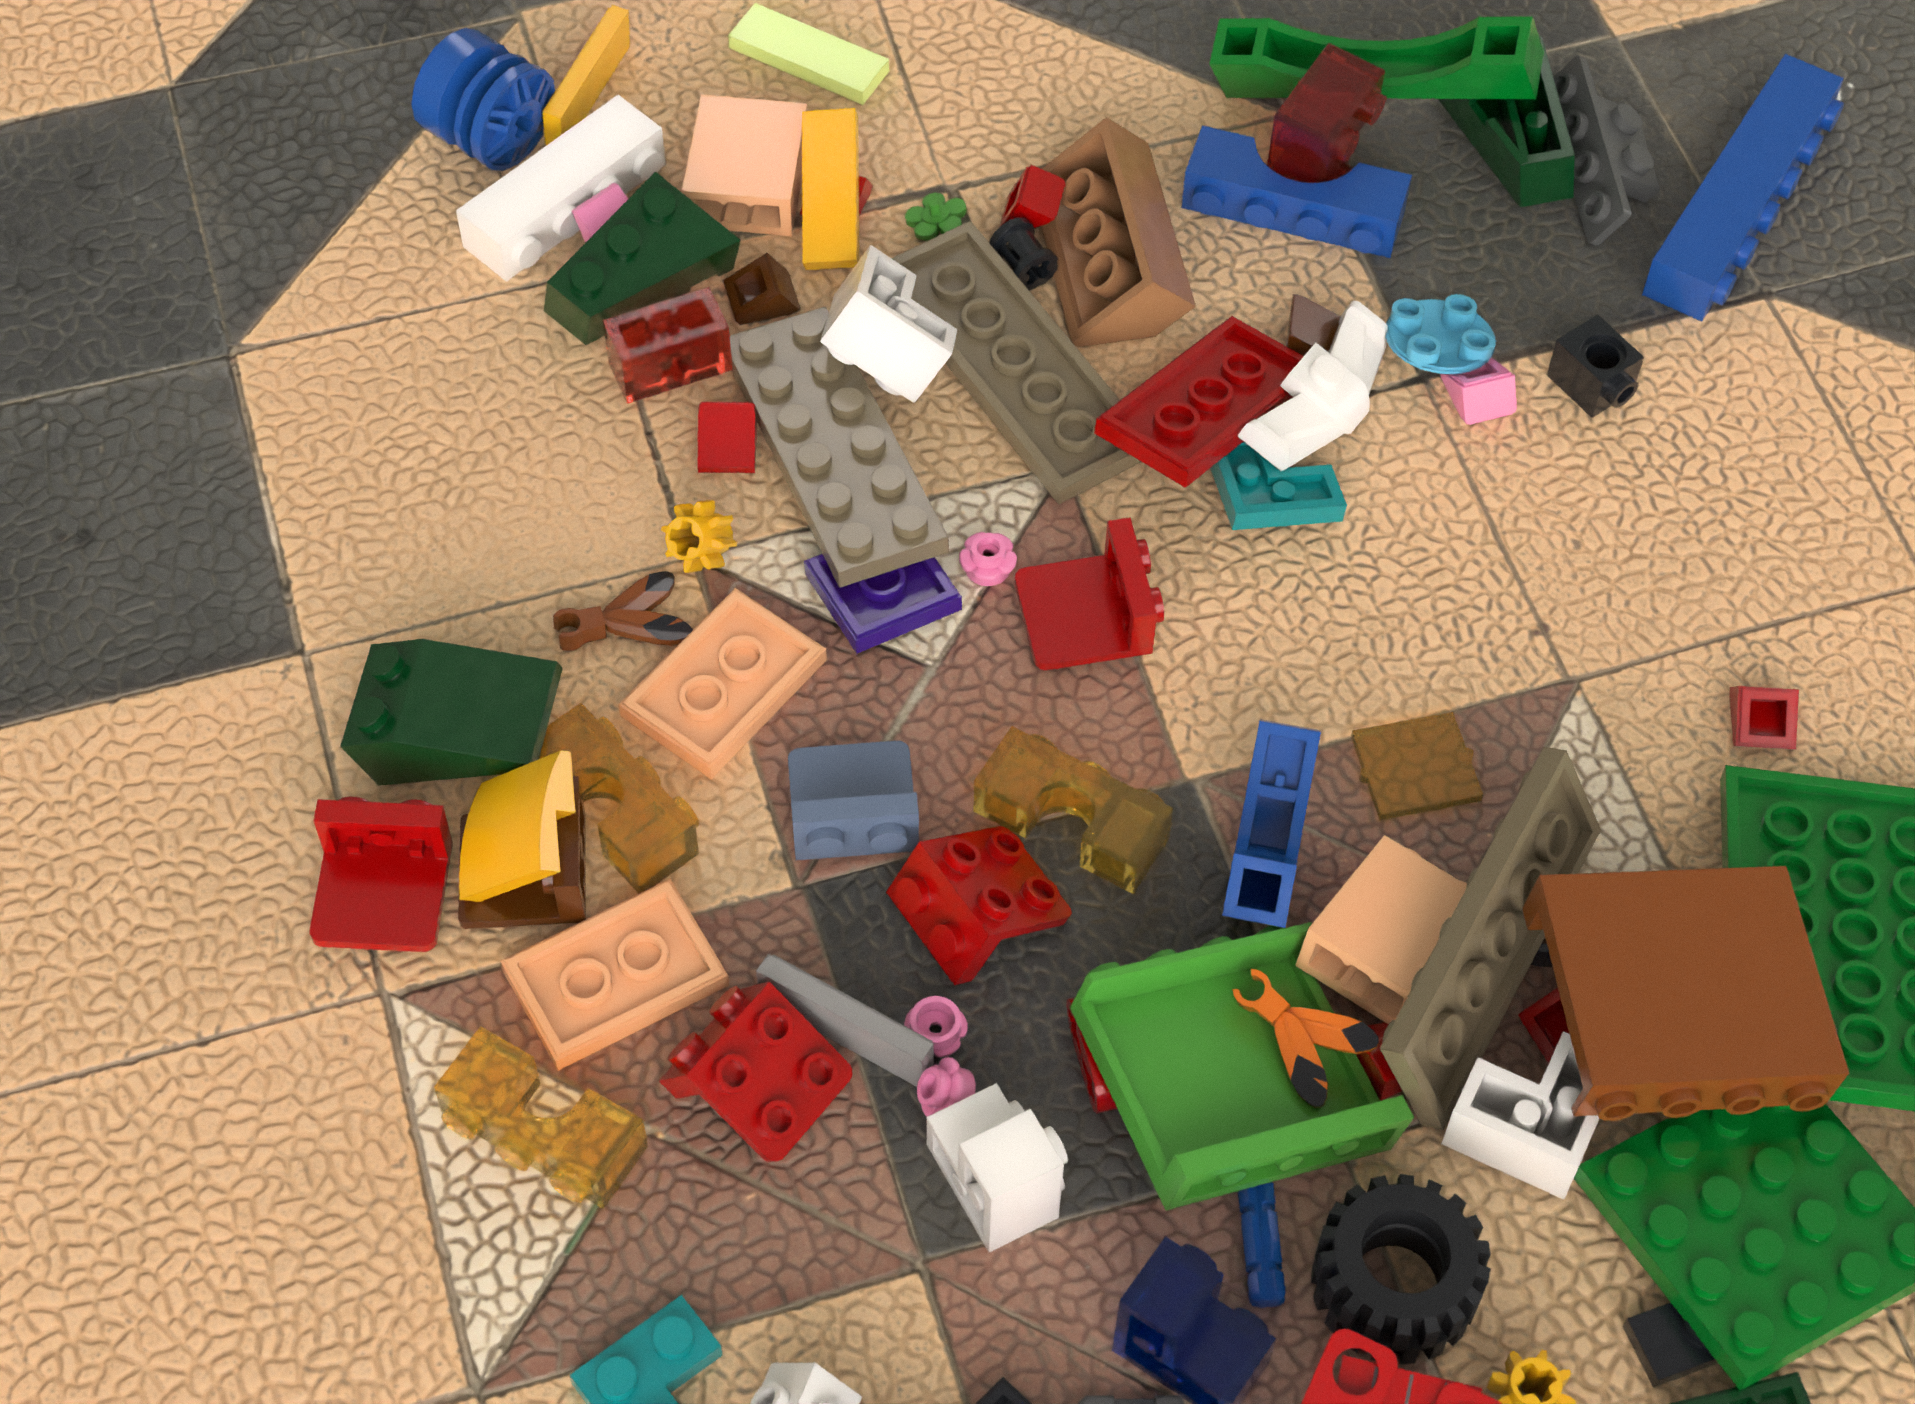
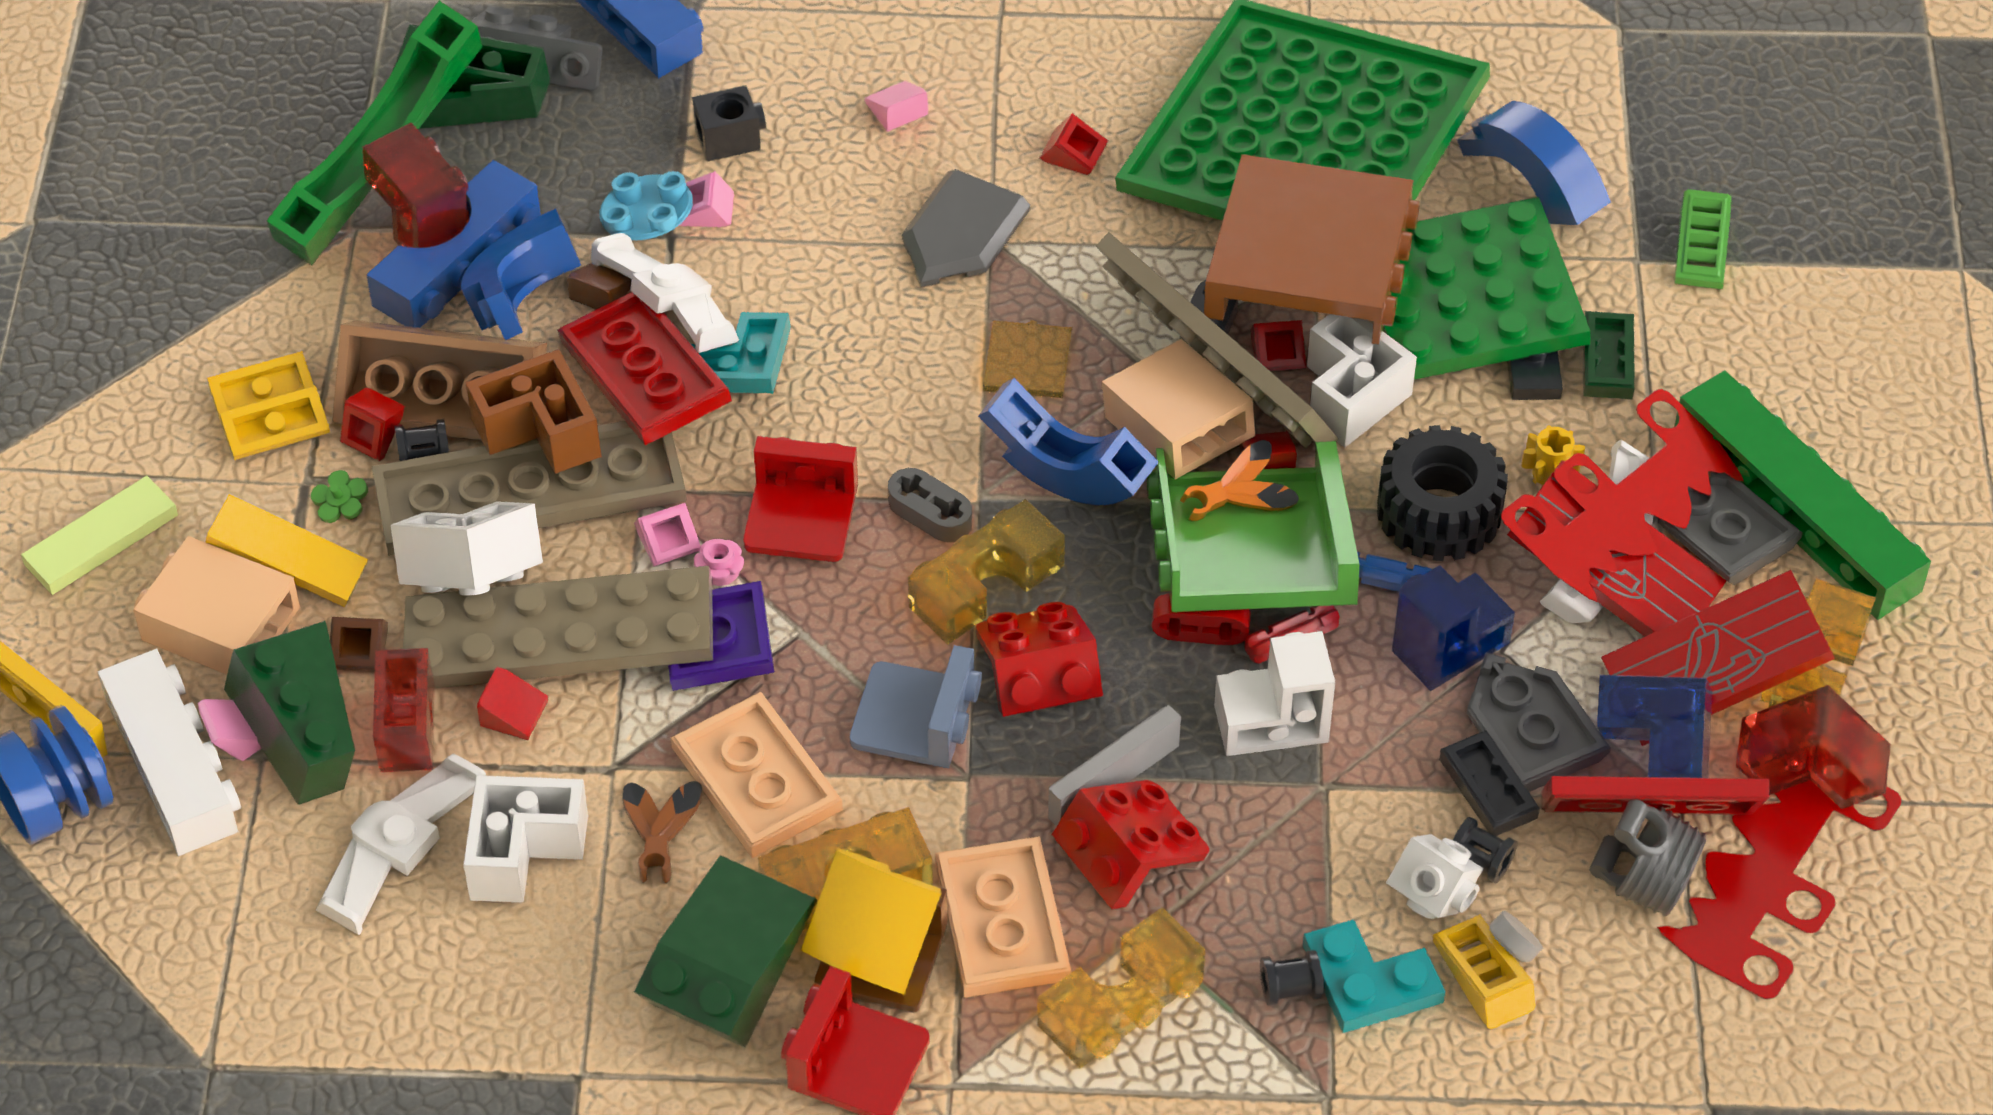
camera: 70 degrees left, 5 degrees down
yellow gear [661,500,738,573] -> none
bright pink plate [904,996,968,1058] -> none
bright pink plate [917,1058,976,1117] -> none
none -> yellow slope [207,351,330,460]
none -> white plate [316,754,486,935]
none -> blue arch [461,208,581,340]
none -> white brick [464,775,588,903]
none -> dark orange brick [465,349,602,474]
none -> bright pink slope [634,503,701,567]
none -> bright pink slope [865,81,928,132]
none -> dark grey beam [888,468,972,542]
none -> dark grey tile [902,169,1030,287]
none -> red axle [1244,605,1340,664]
none -> black bush [1260,950,1324,1006]

